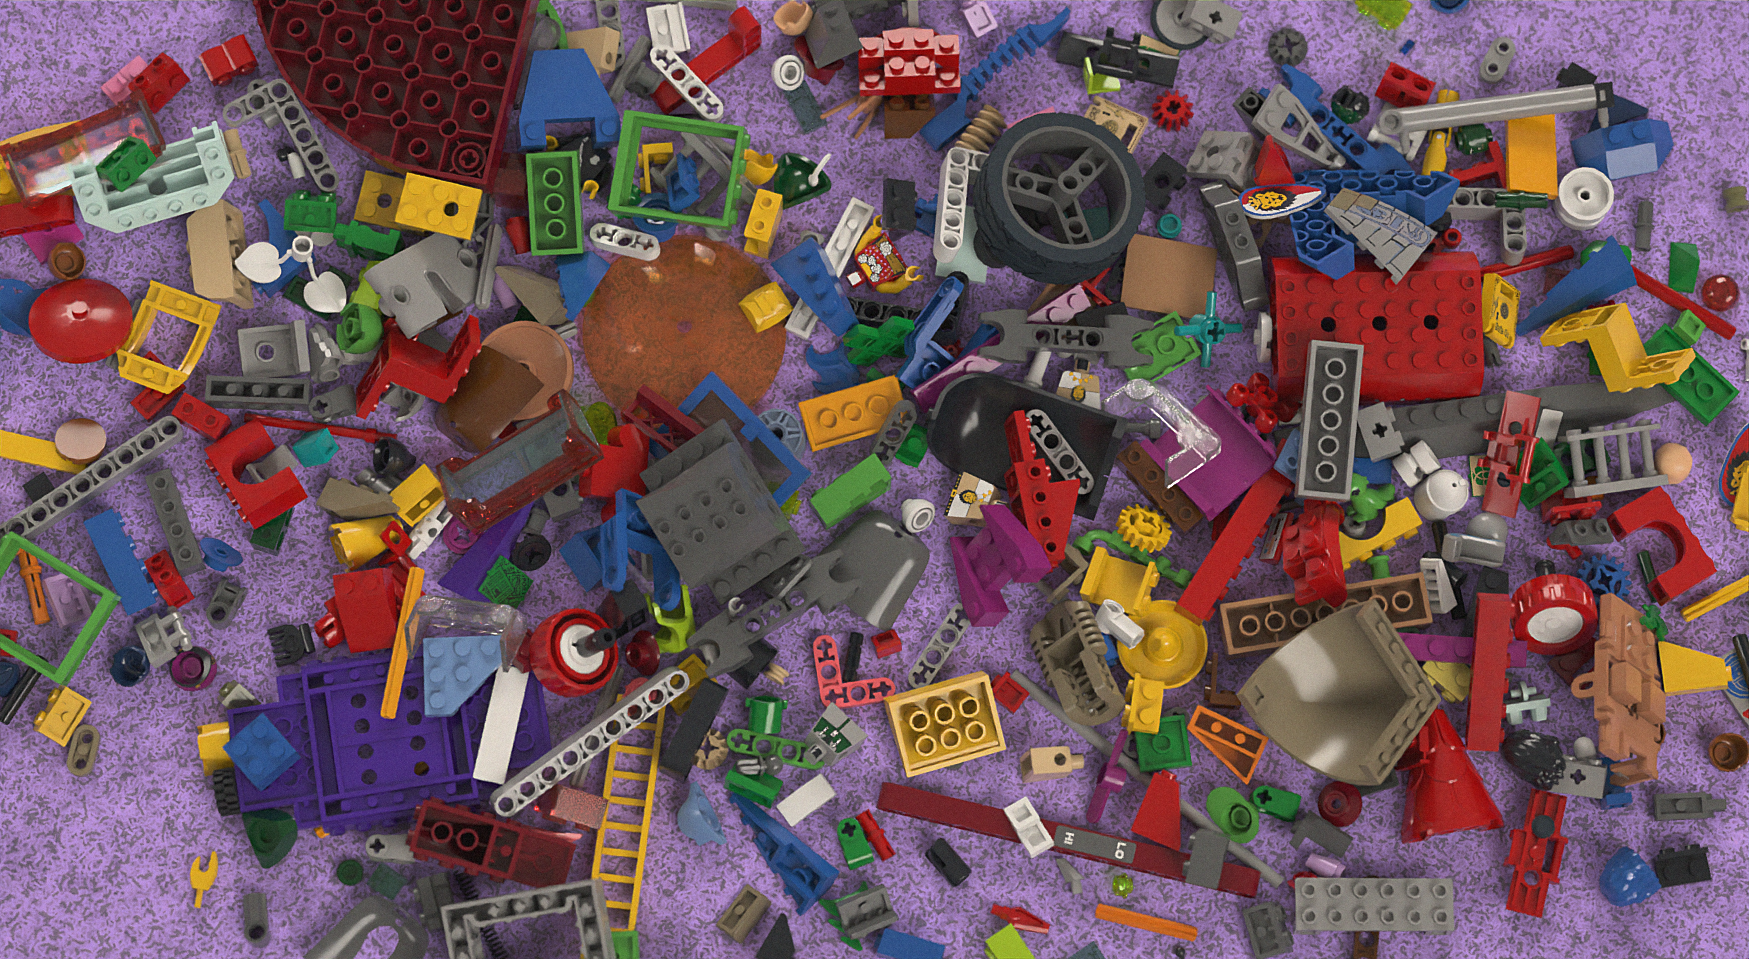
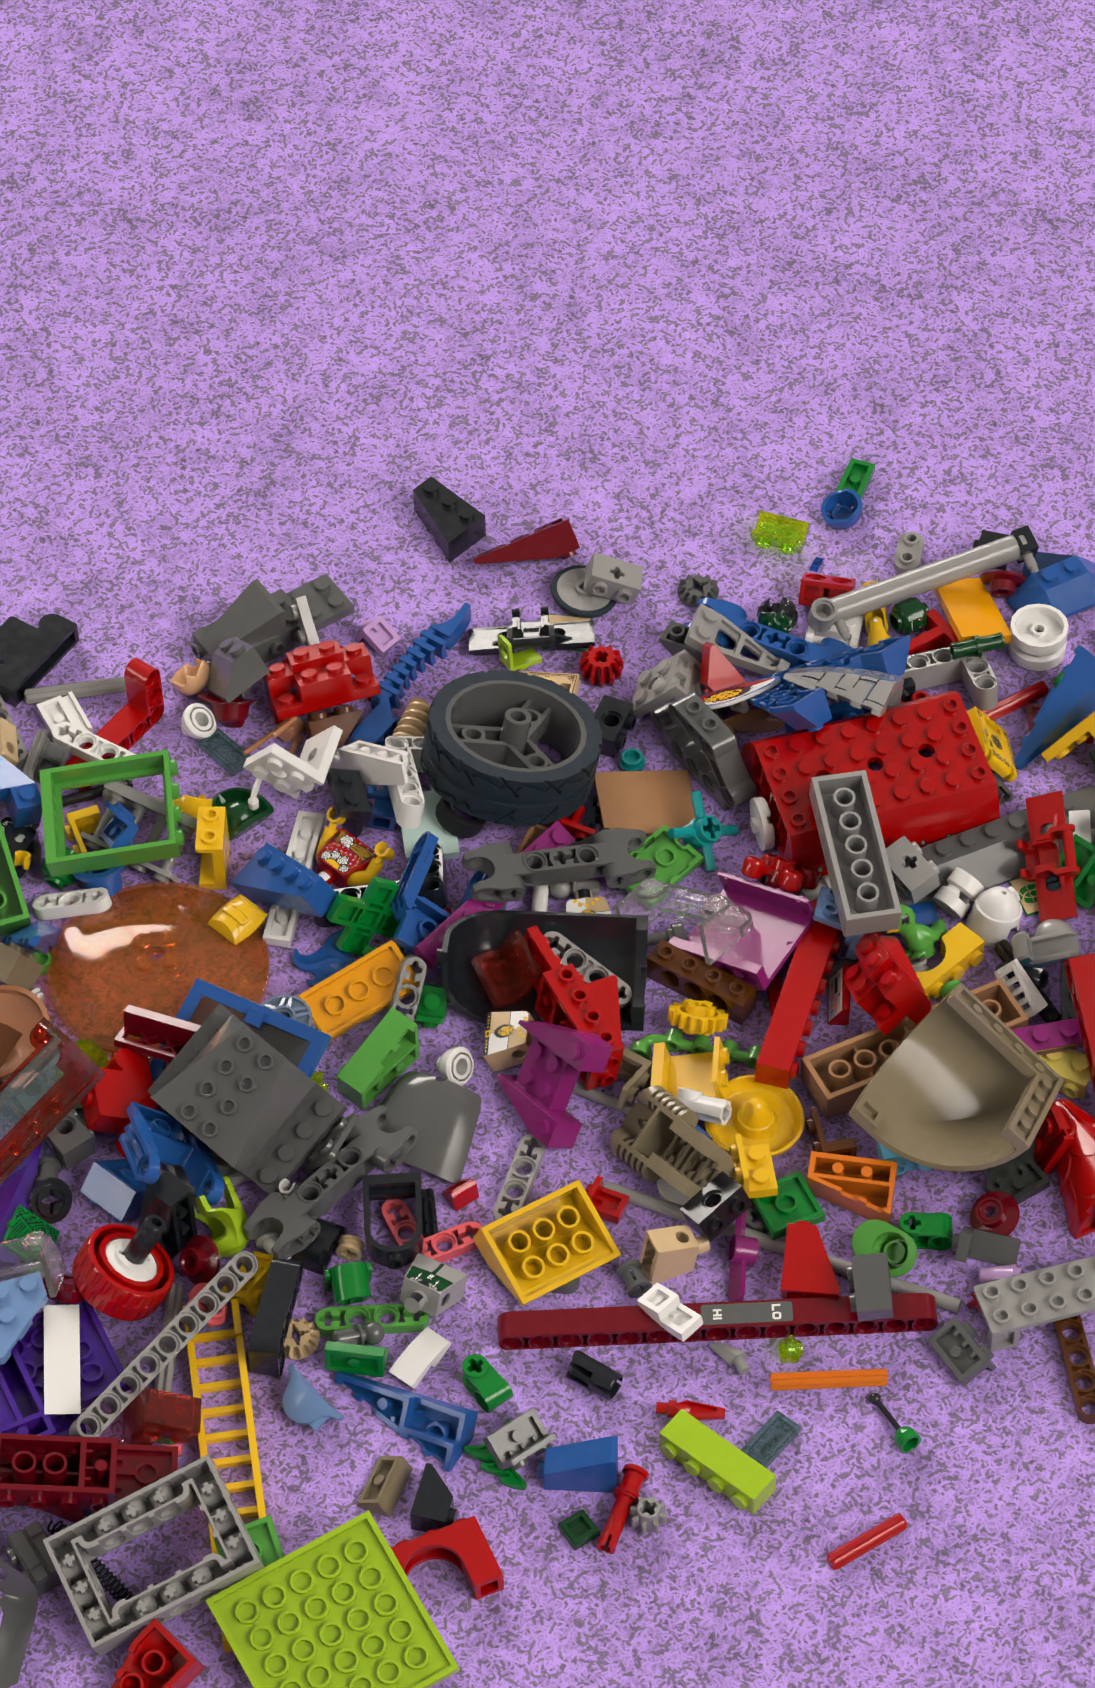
camera: 10 degrees left, 25 degrees down
red pin [855,809,896,862] -> none
none -> white bracket [243,725,343,799]
none -> white wedge [330,740,410,785]
none -> black window [363,1172,424,1269]
none -> clear red bracket [471,930,542,1010]
none -> dark grey bush [617,1259,652,1298]
none -> black brick [680,1171,753,1242]
none -> dark red piece [979,570,1026,598]

